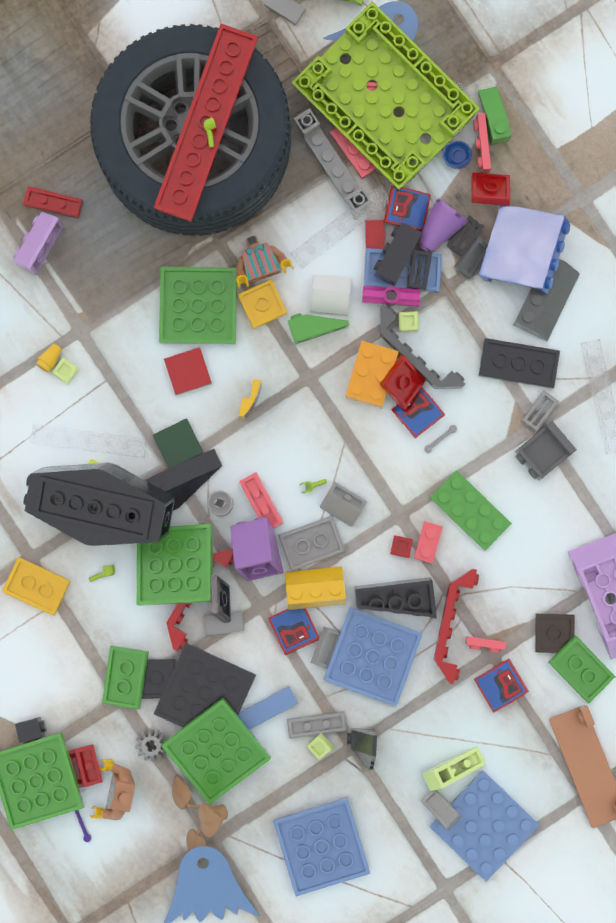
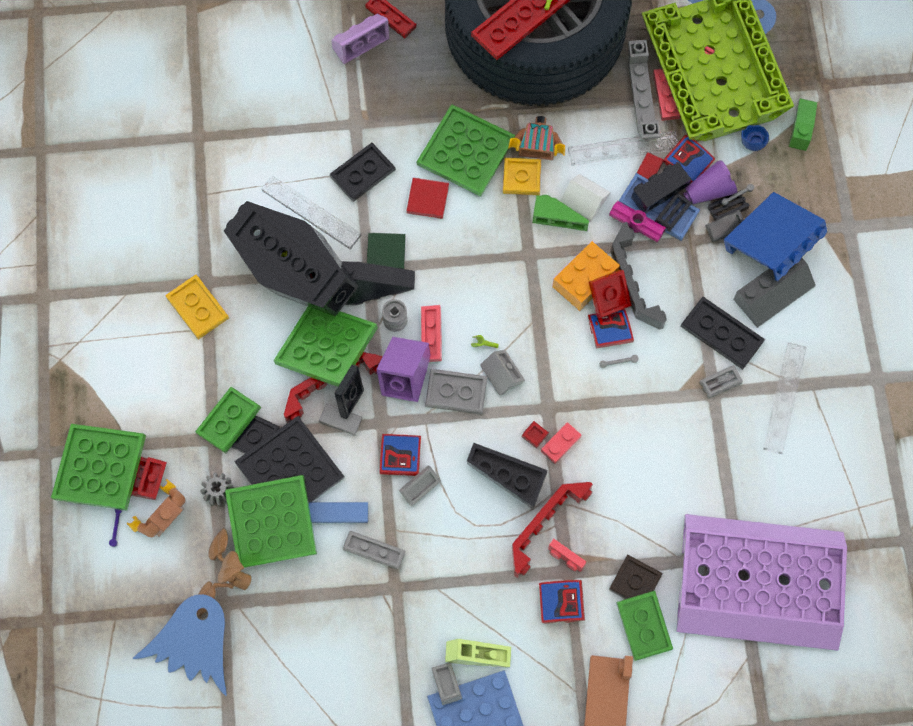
camera: 25 degrees right, 15 degrees down
black brick [15,717,47,743] -> none
yellow cone [36,343,62,373] -> none
yellowish green tile [52,357,79,384] -> none
lime hand [89,565,115,582] -> none
yellow slope [239,379,262,420] -> none
medium blue plate [273,797,370,896] -> none
yellow slope [285,566,346,610] -> none
yellowish green tile [306,733,334,760] -> none
medium blue plate [324,607,422,707] -> none
wedge [347,728,377,770] -> none
yellowish green tile [398,311,418,332] -> none
bright green plate [430,470,512,551] -> none
red tile [471,172,510,206] -> none
coral plate [473,113,491,173] -> none
dark grey panel [515,421,577,481] -> none
none -> black tile [330,142,396,202]
none -> light grey hinge [721,184,754,205]

